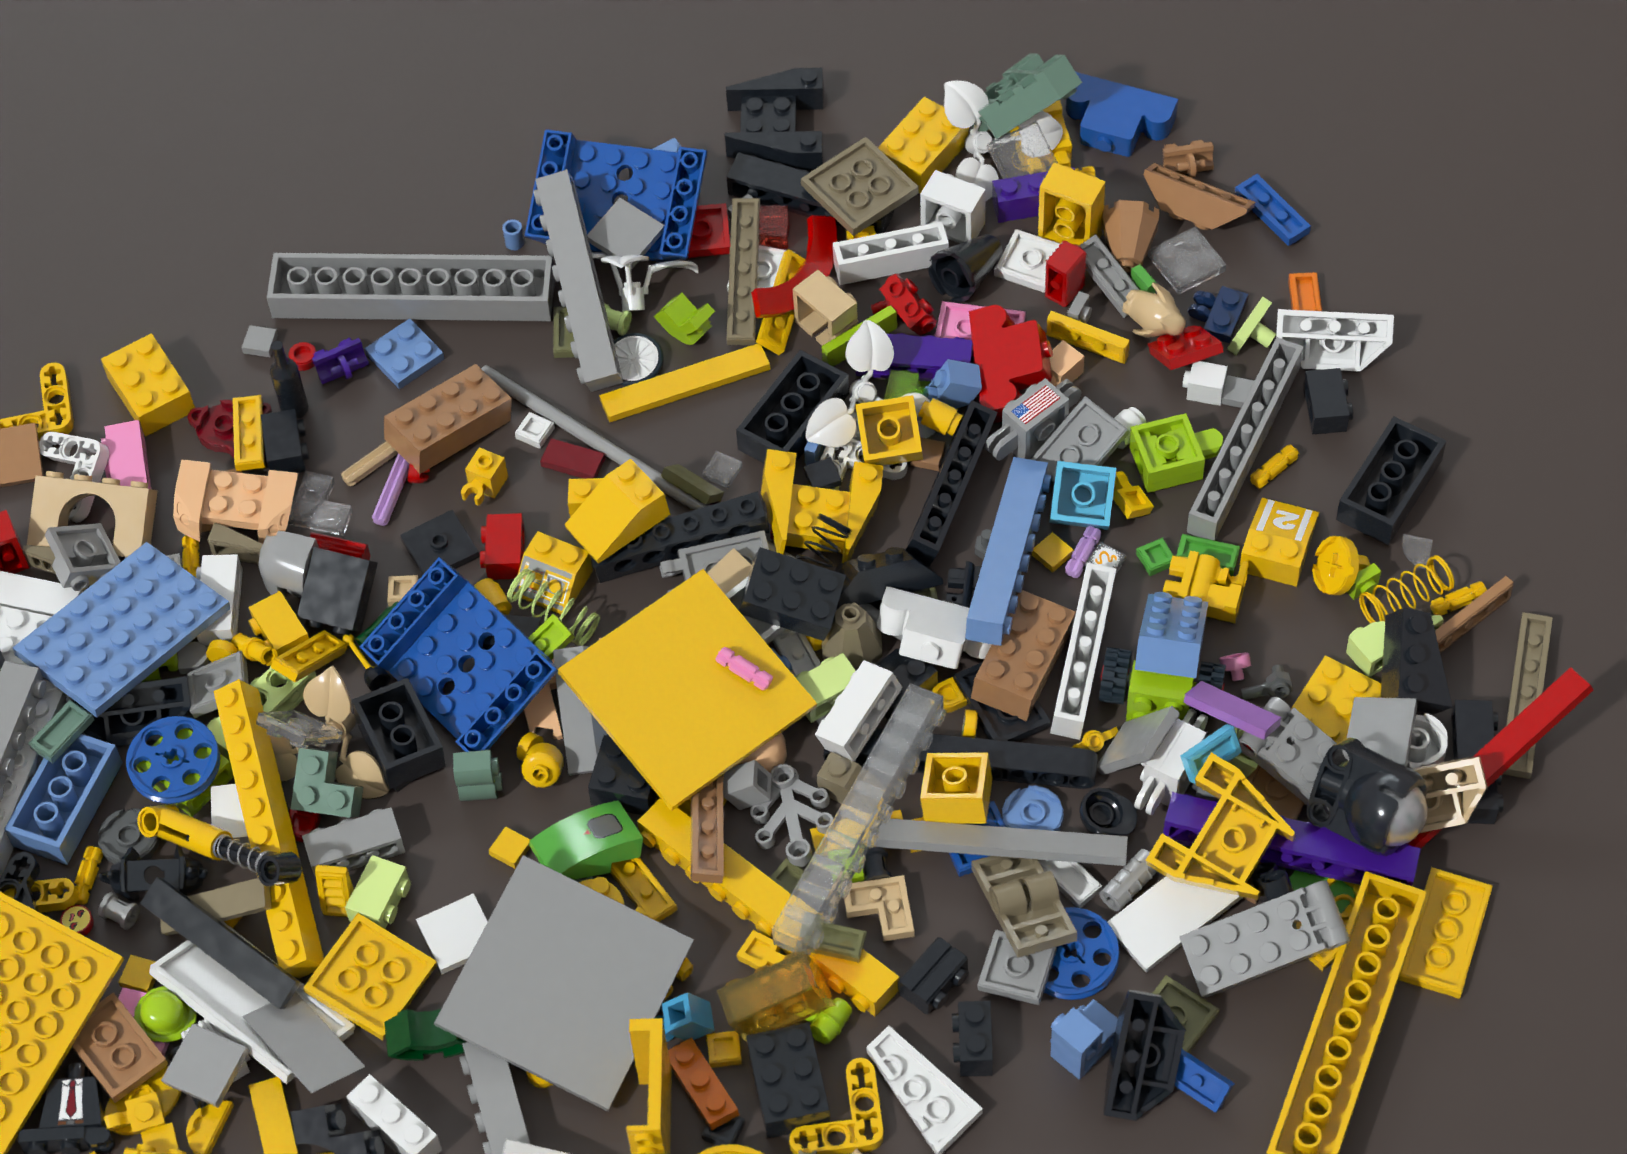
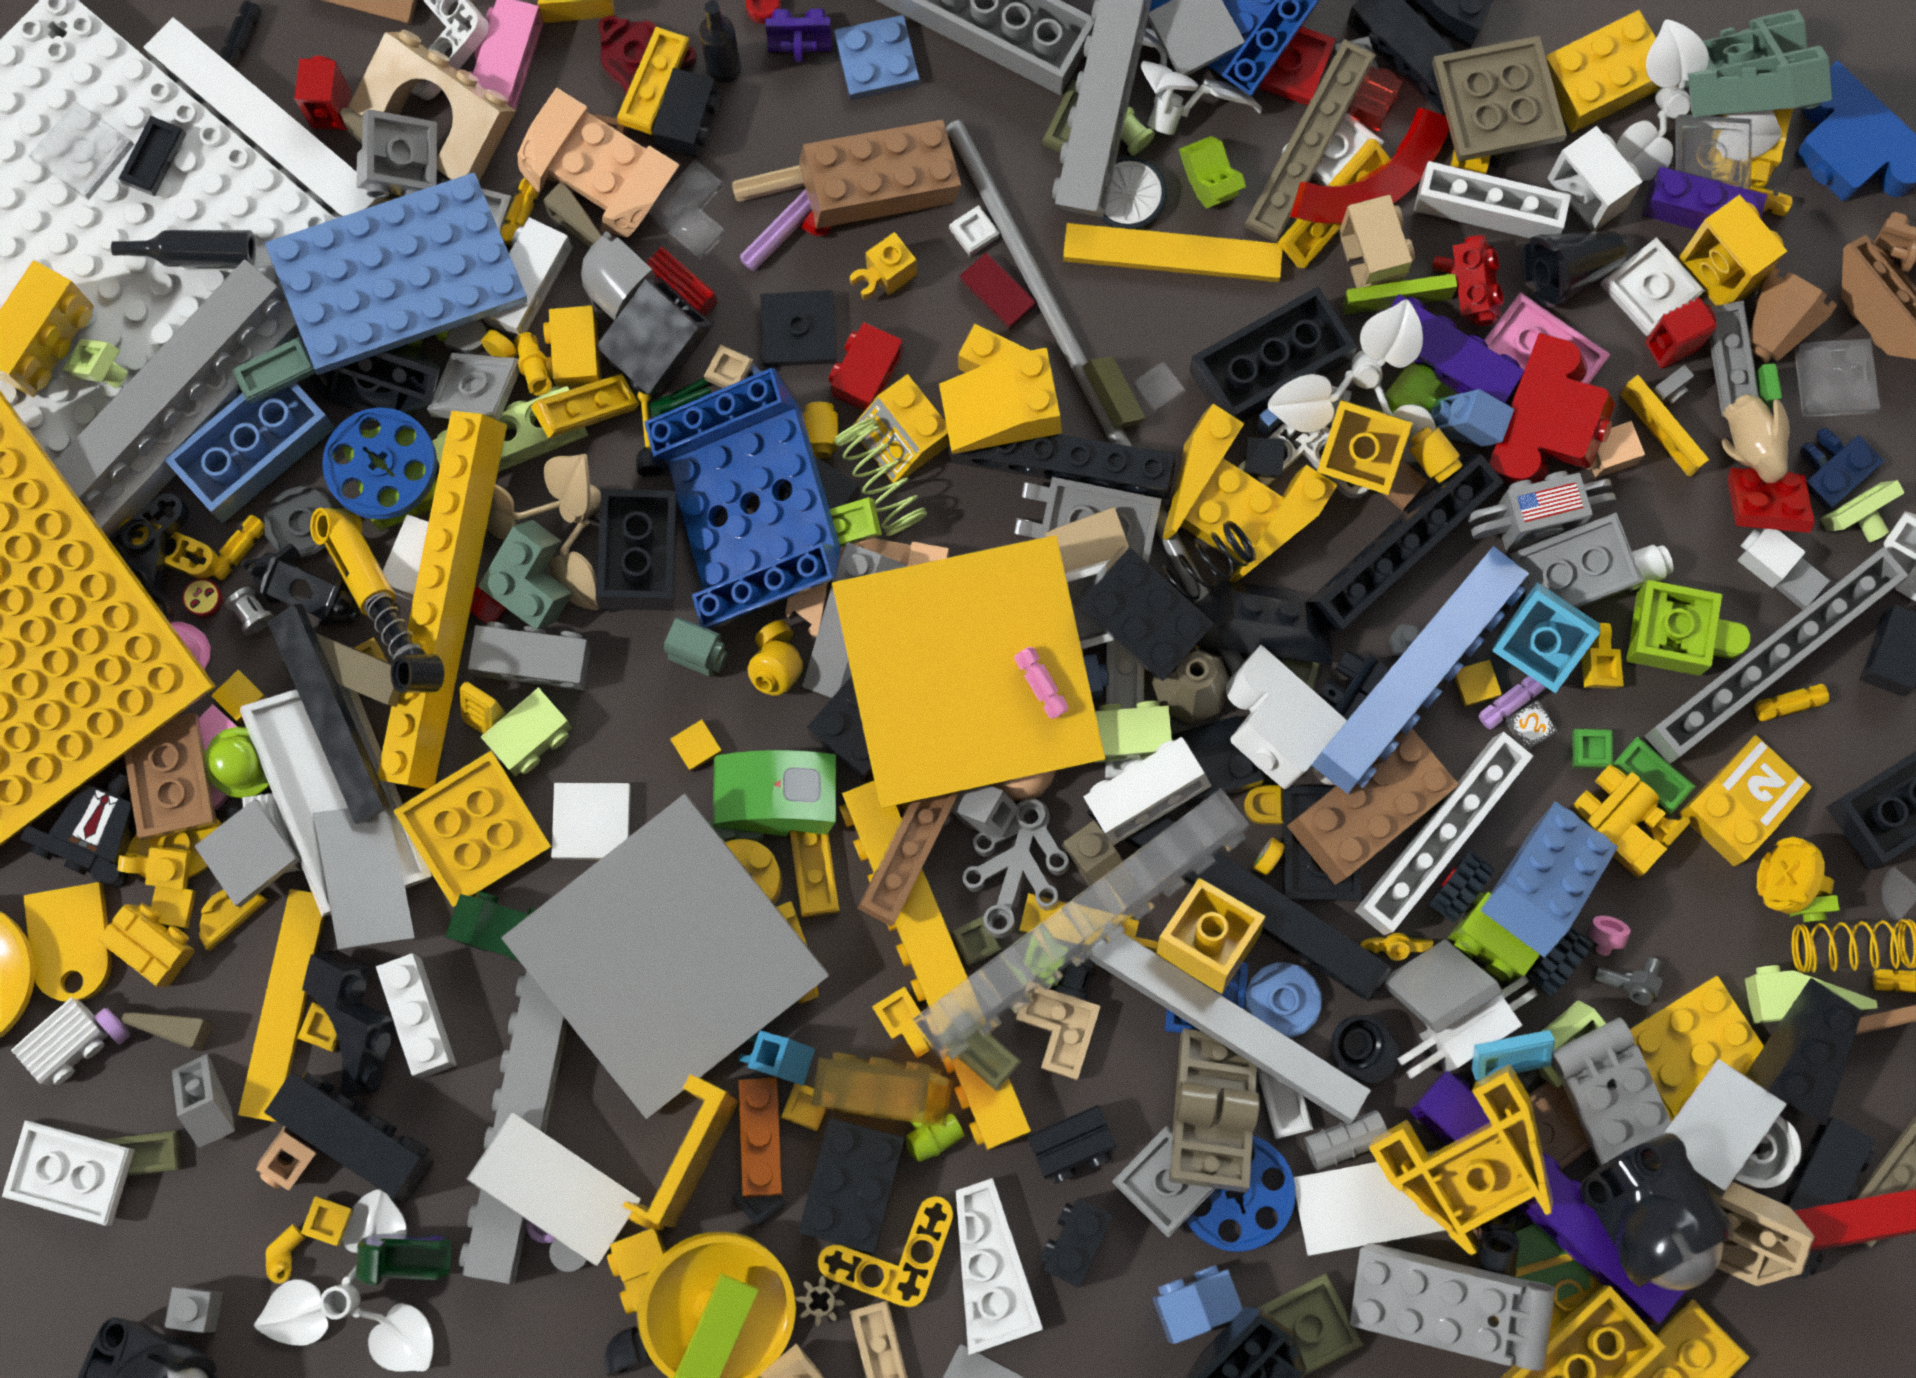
camera: 25 degrees right, 20 degrees up
clear plate [256,710,343,749] -> none
medium lavender tile [1184,681,1281,740] -> none

